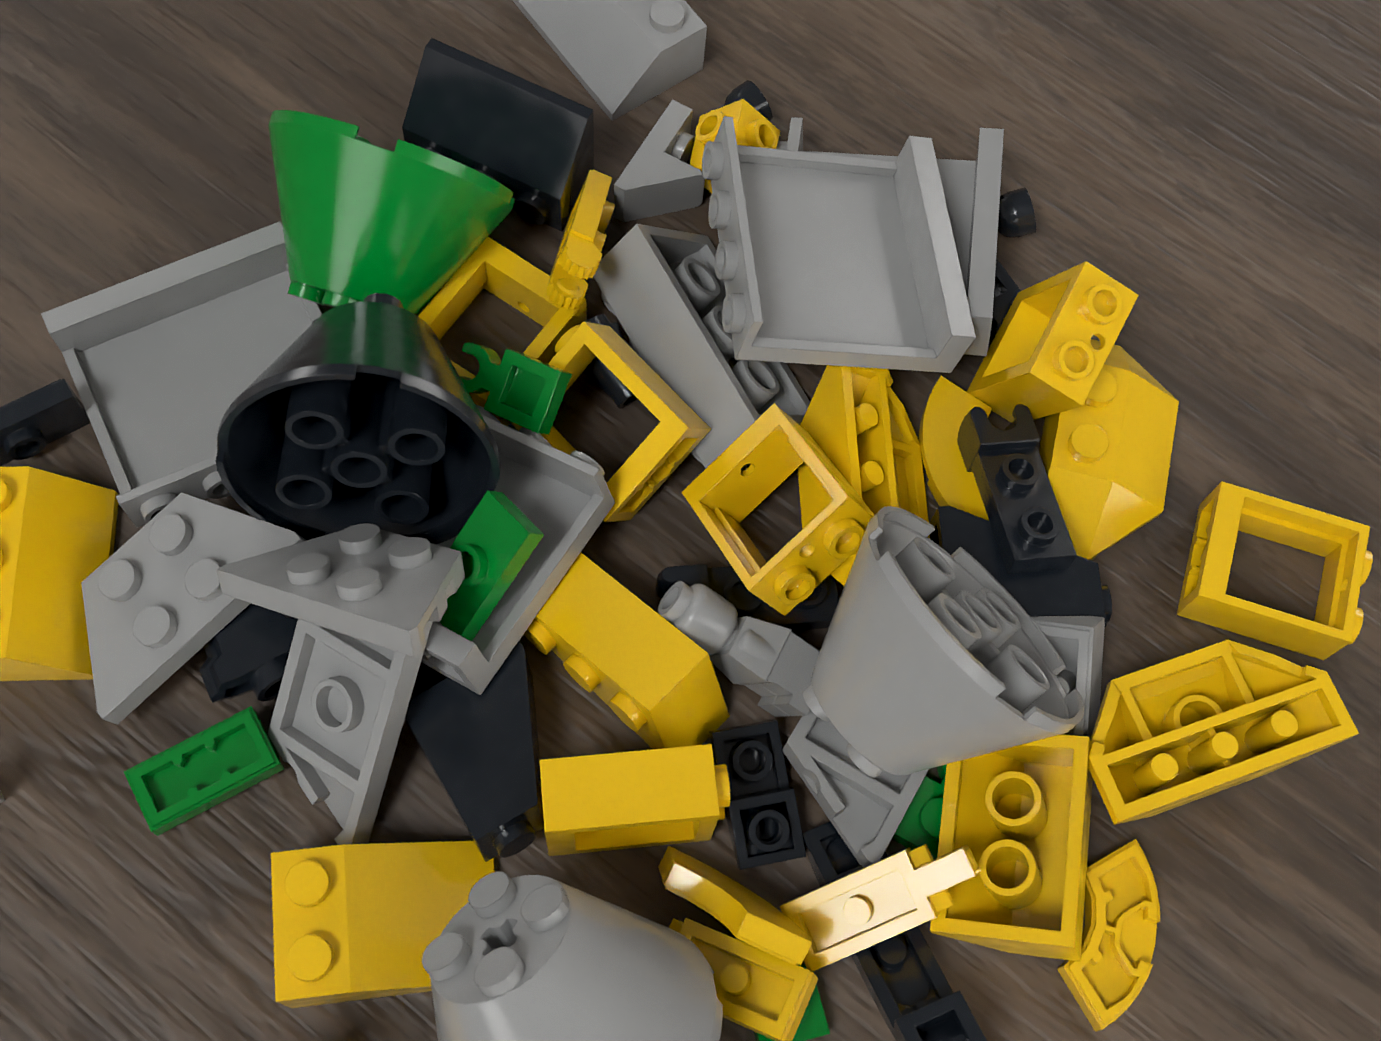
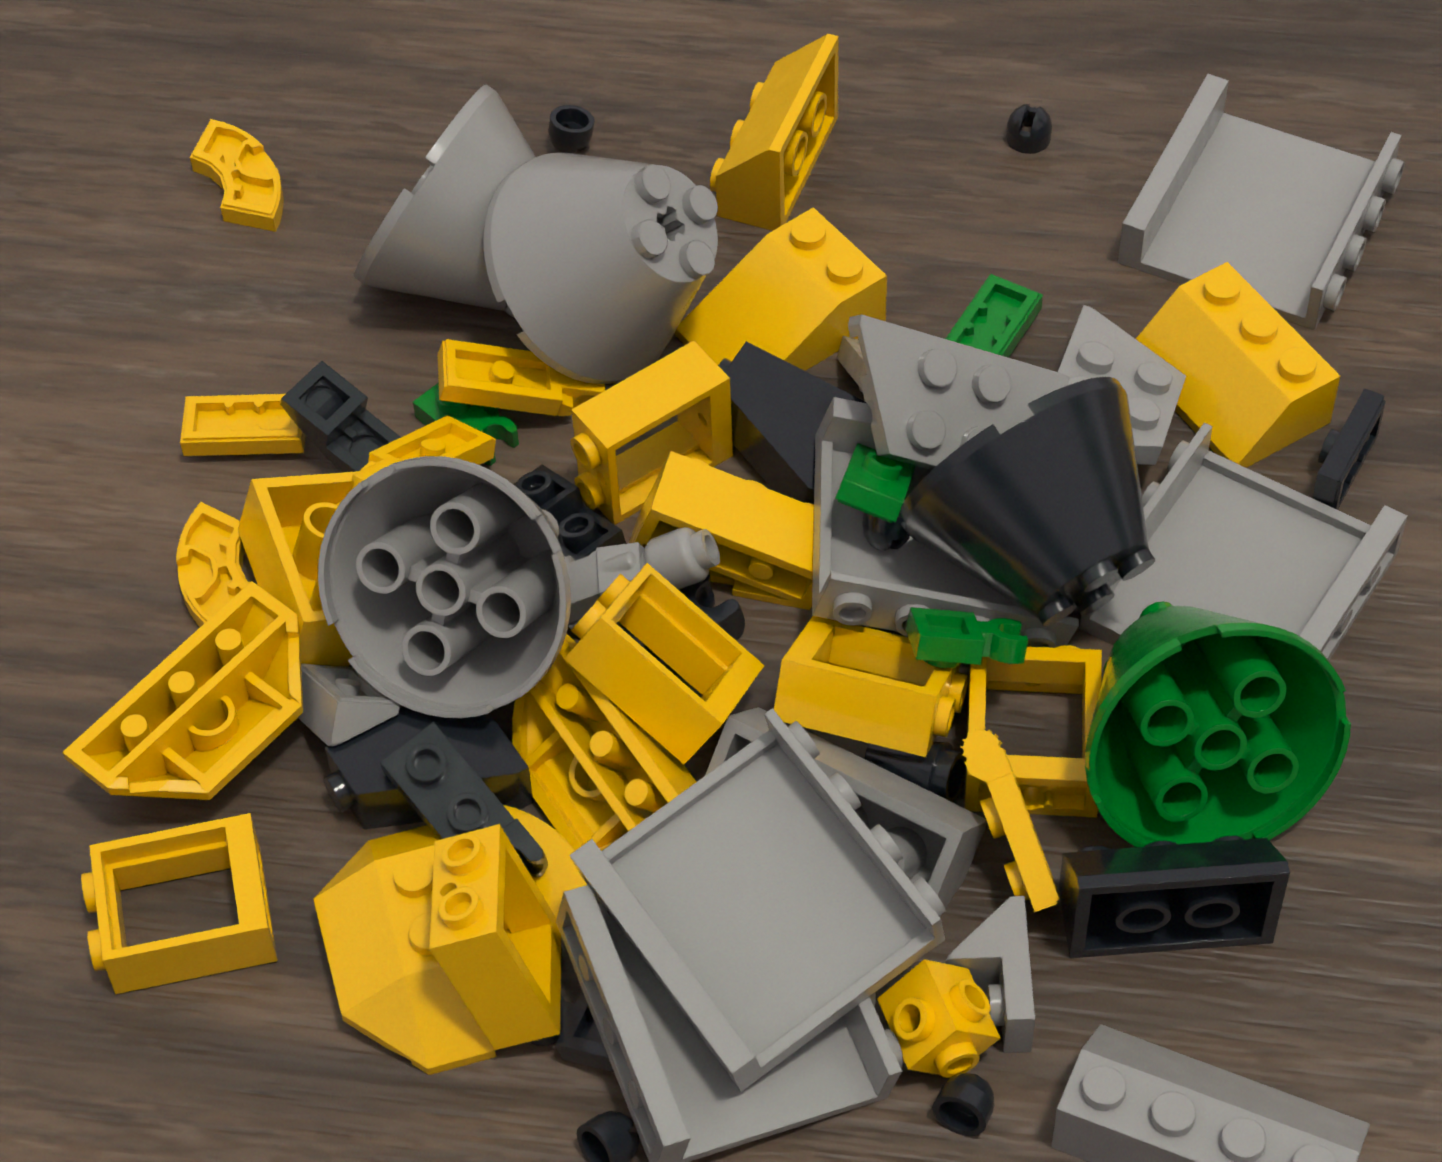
camera: 160 degrees right, 15 degrees down
yellow tile [658,846,813,966] -> none

